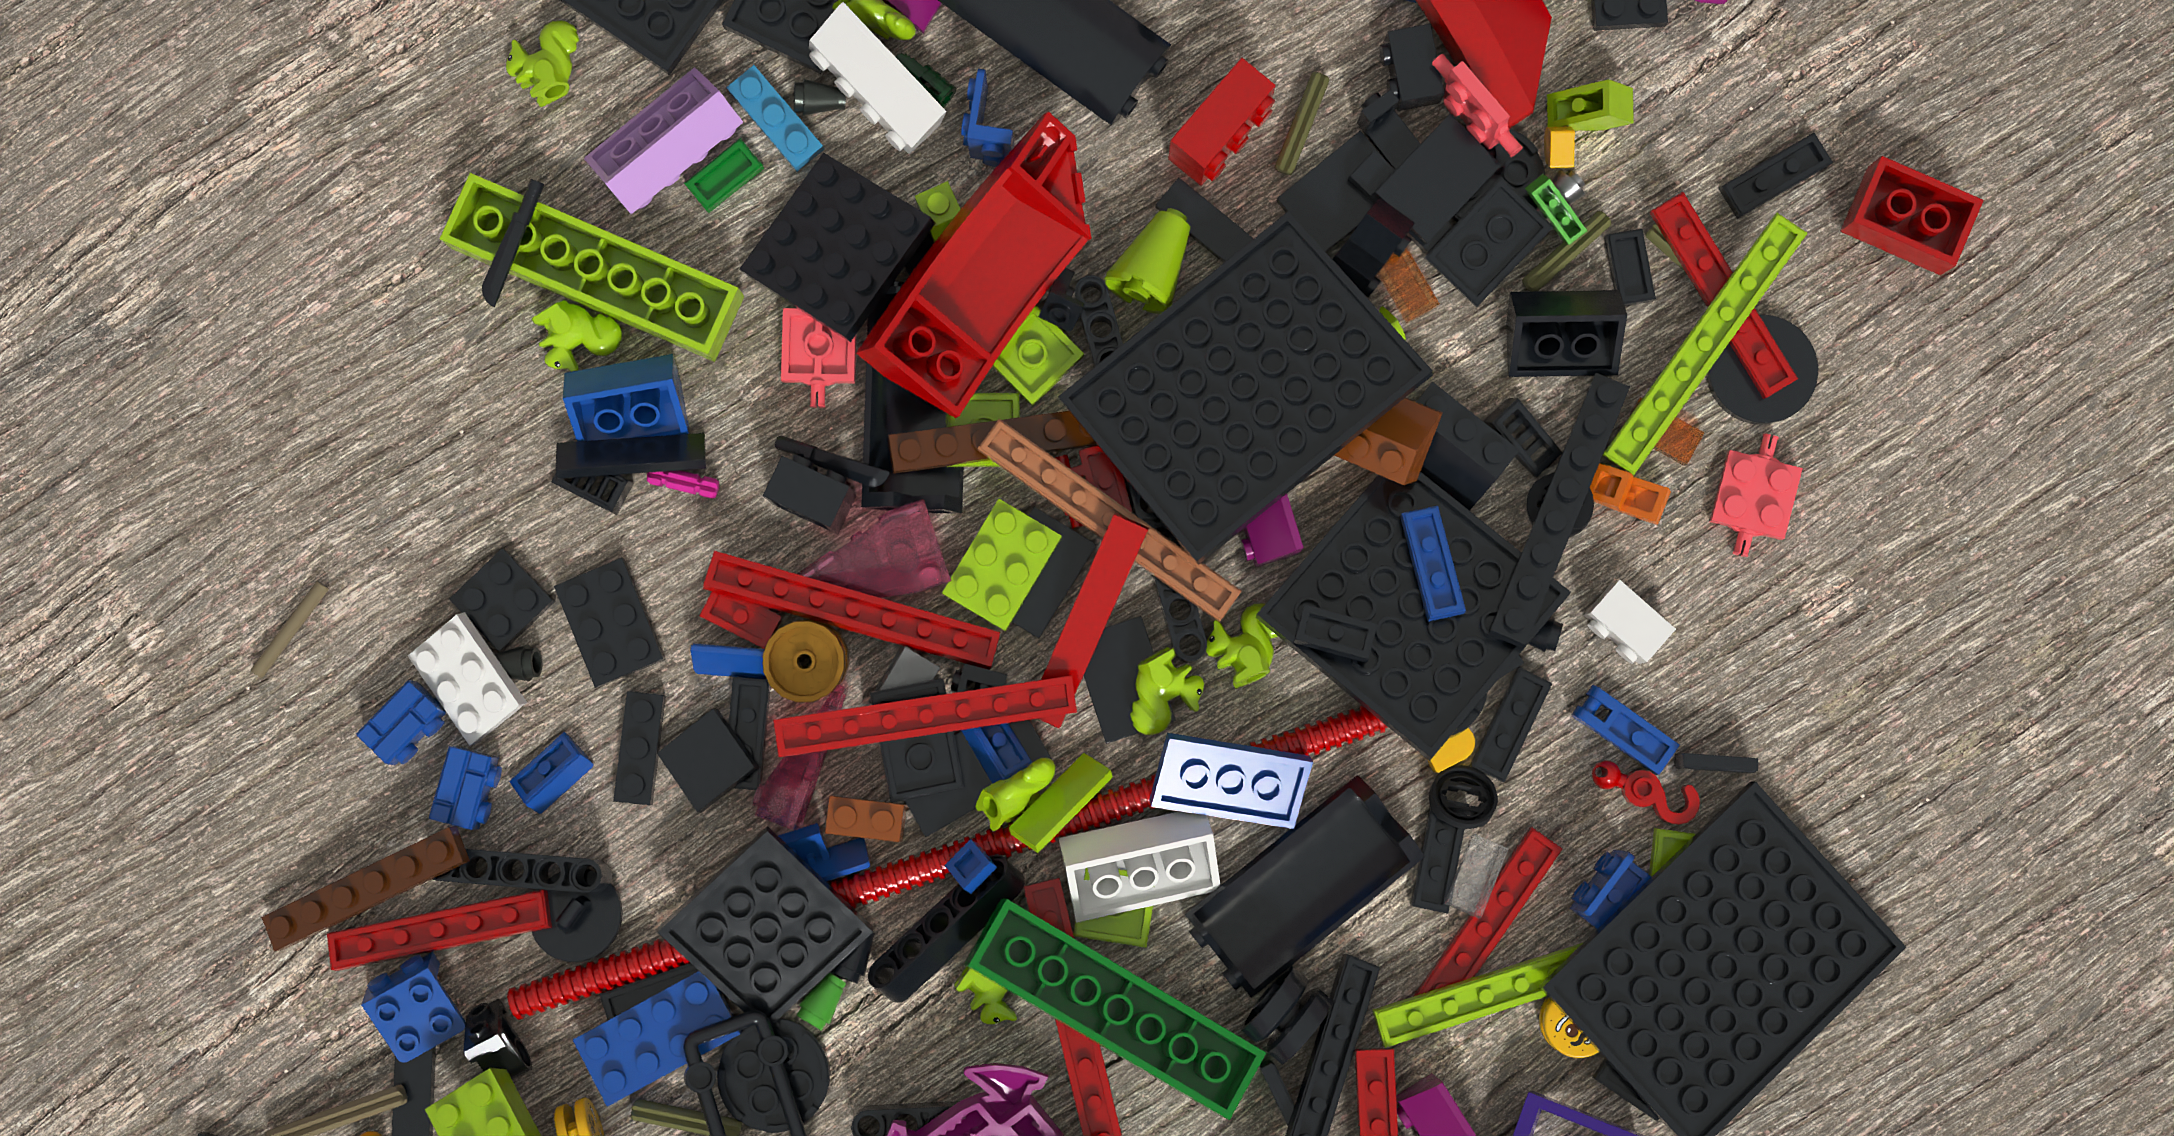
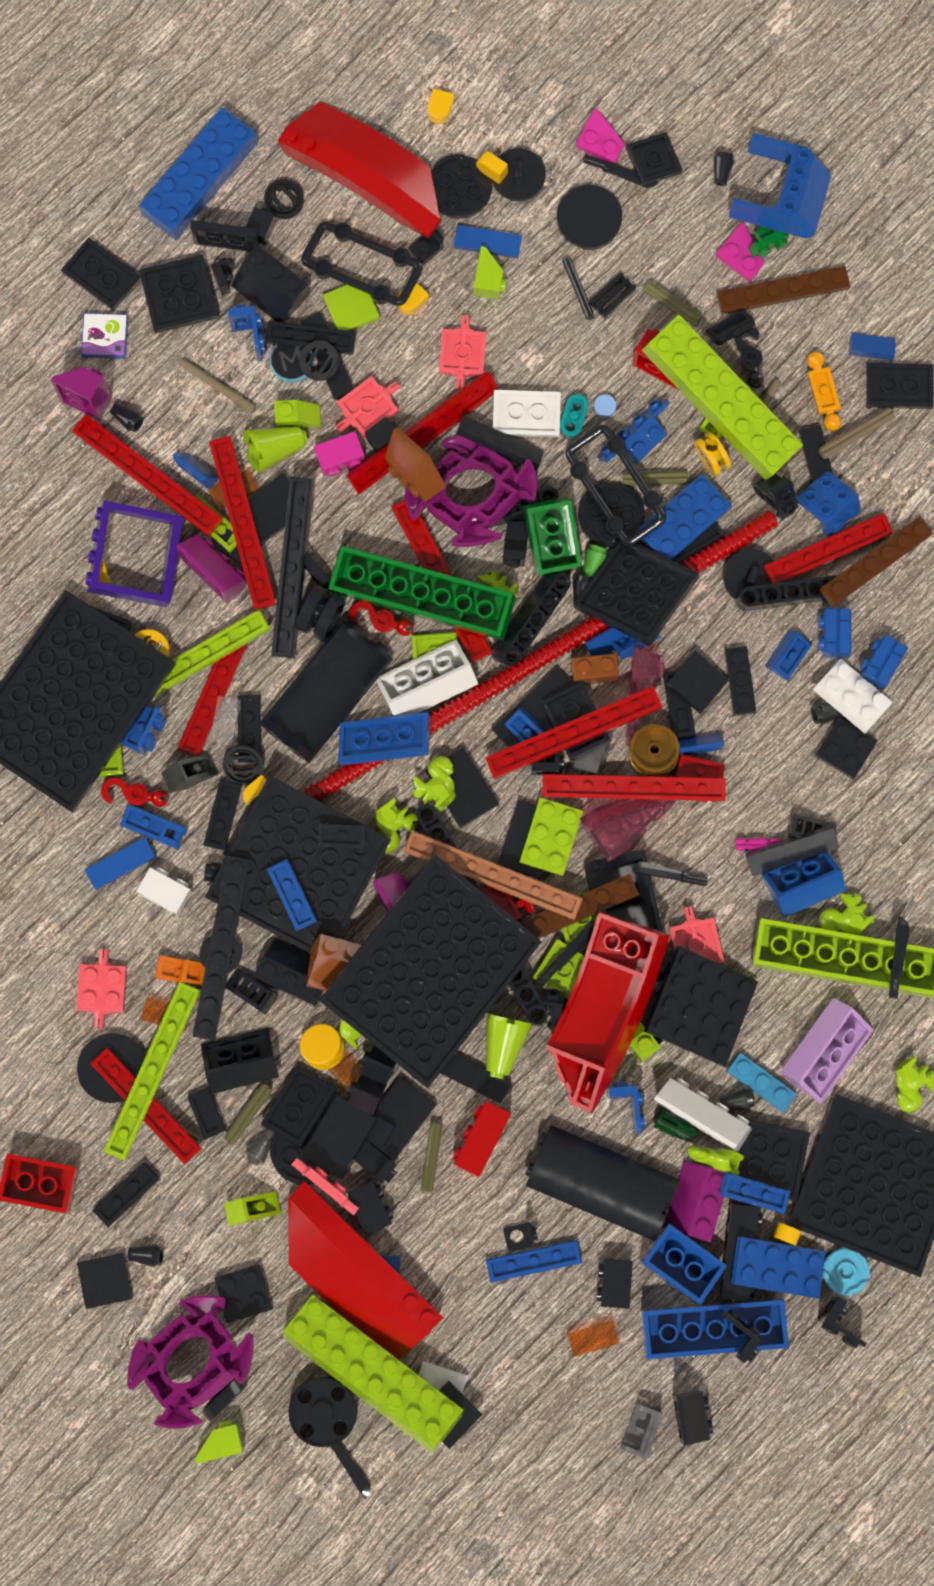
camera: 165 degrees right, 5 degrees down
black plate [554,558,666,688] -> none
green tile [684,138,765,213] -> none
black brick [763,454,857,535] -> none
blue plate [944,839,997,894] -> none
lime animal [975,758,1056,831] -> none
lime tile [1009,753,1113,853] -> none
red tile [1037,512,1149,729] -> none
bright green piece [1525,174,1587,245] -> none
yellow piece [1544,126,1575,168] -> none
black tile [1674,753,1758,773] -> none
none -> black tile [77,1253,132,1309]
none -> blue tile [85,837,156,891]
none -> black cone [127,1244,164,1268]
none -> pearl dark grey slope [161,754,218,793]
none -> yellow head [299,1024,345,1070]
none -> red piece [349,601,414,636]
none -> black bracket [502,521,528,568]
none -> green brick [523,497,582,575]
none -> black piece [536,920,595,987]

